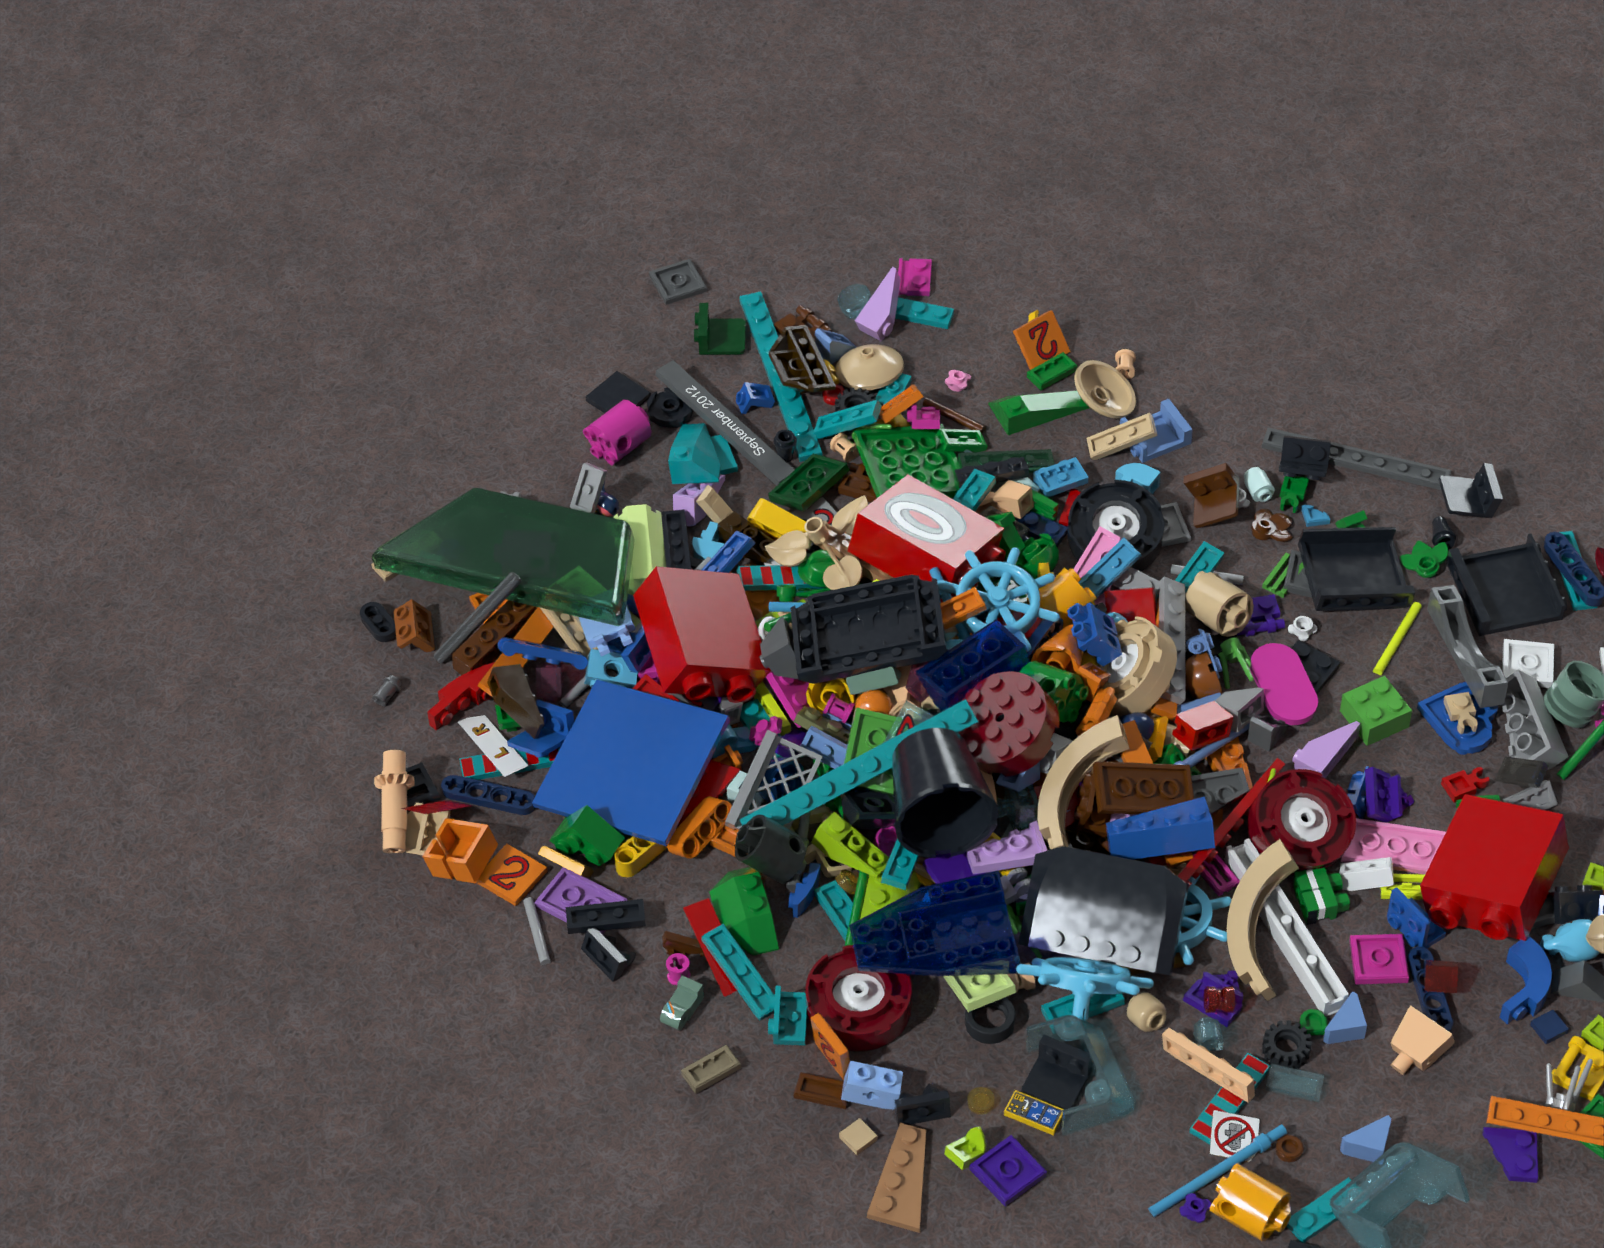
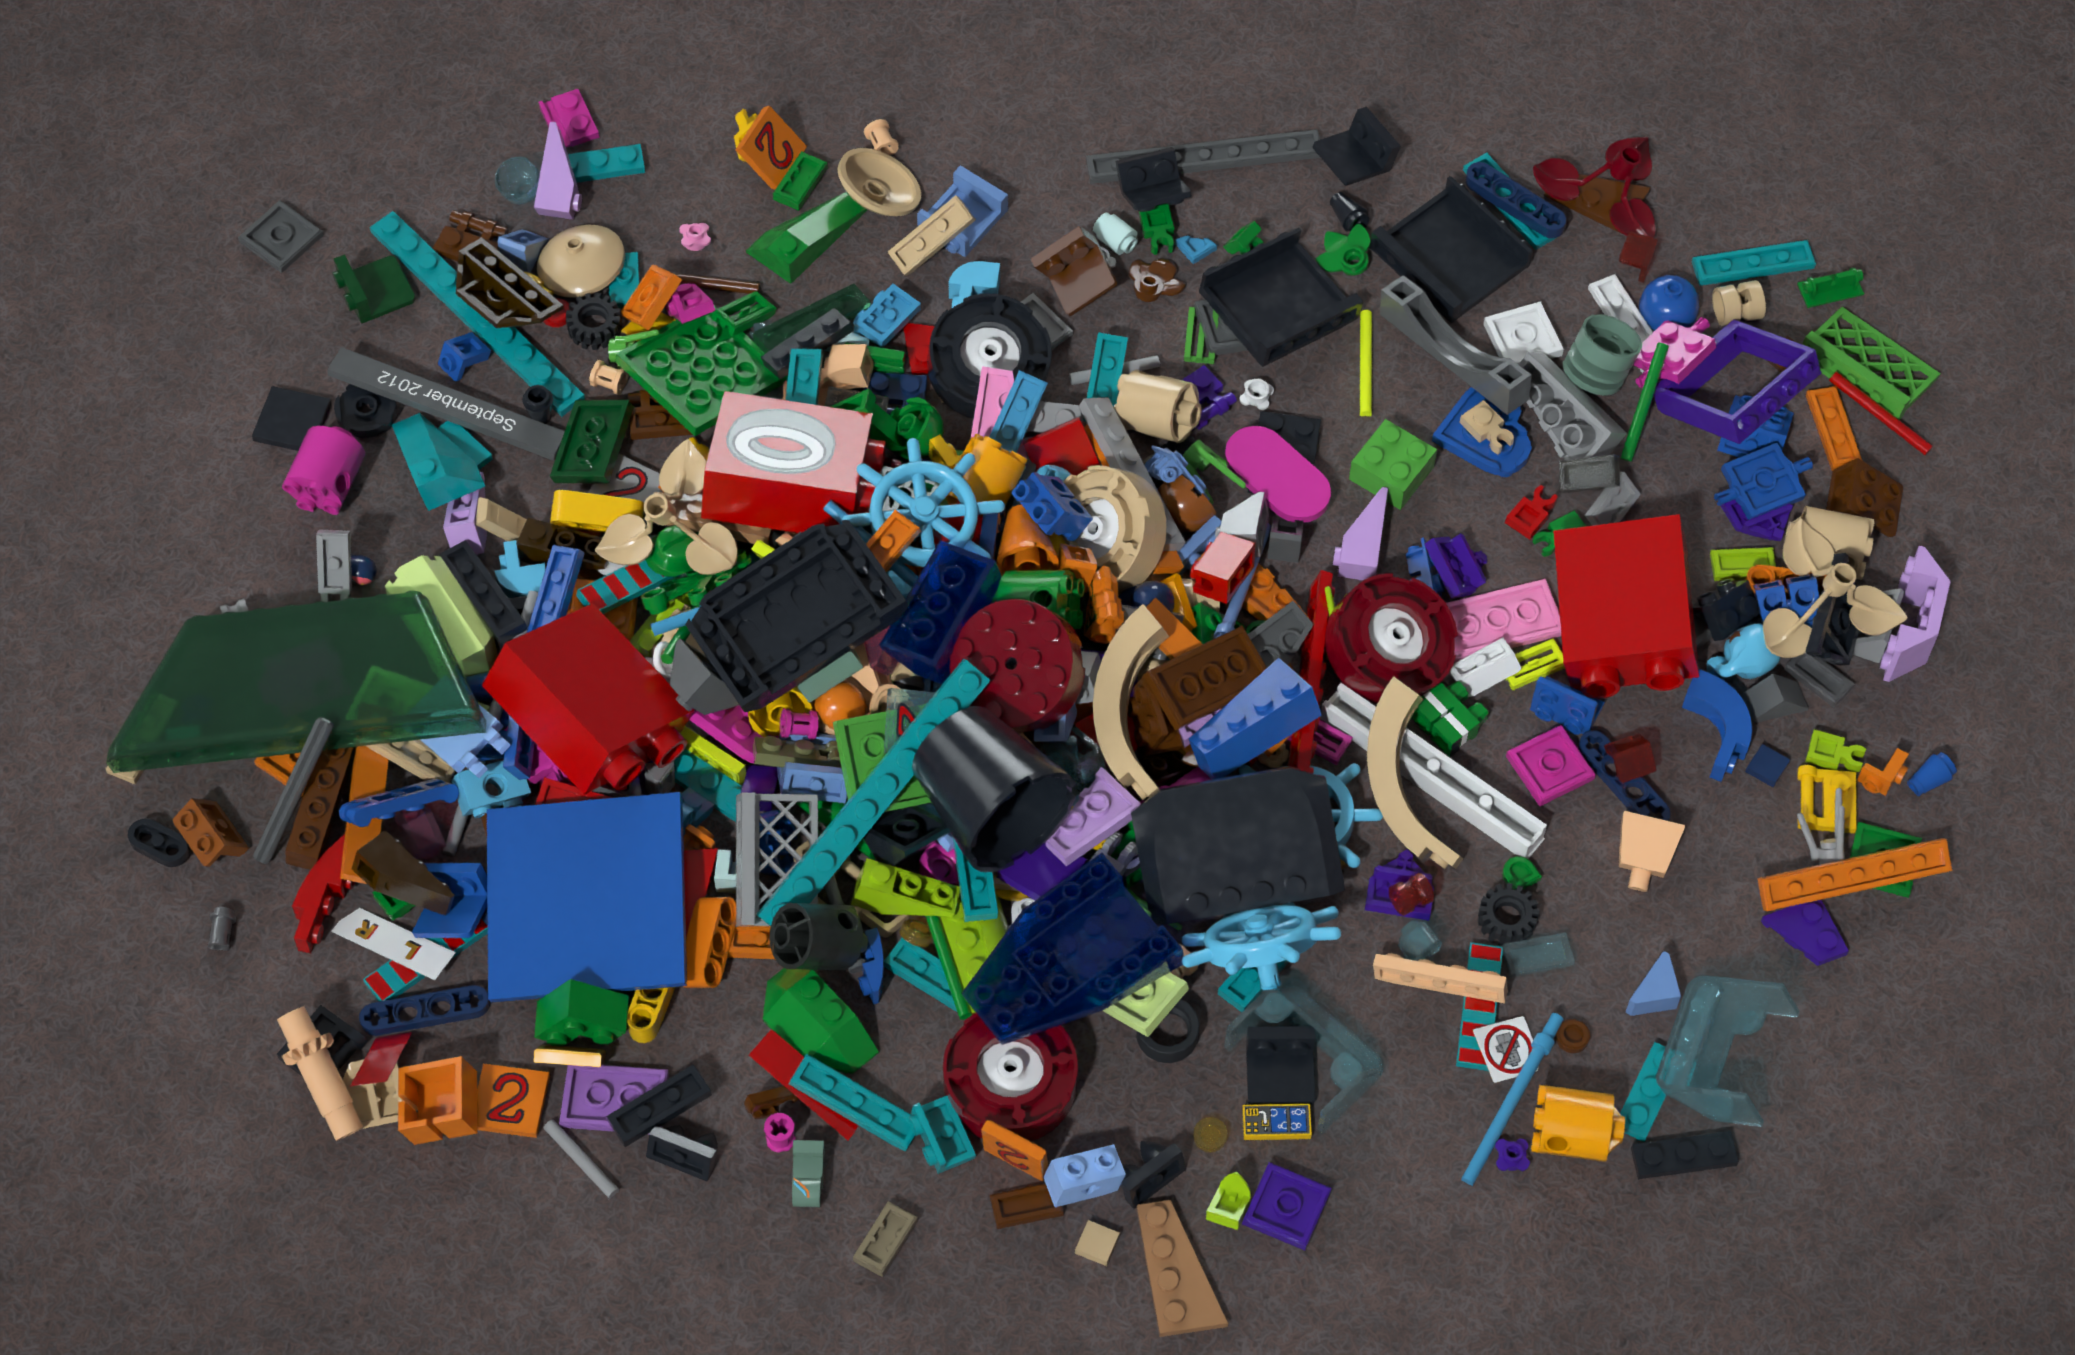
camera: 30 degrees left, 10 degrees up
dark pink piece [749,716,782,746] -> none
teal plate [813,400,882,439] -> none
tan head [1127,992,1166,1032] -> none
medium blue slope [1323,991,1367,1044] -> none

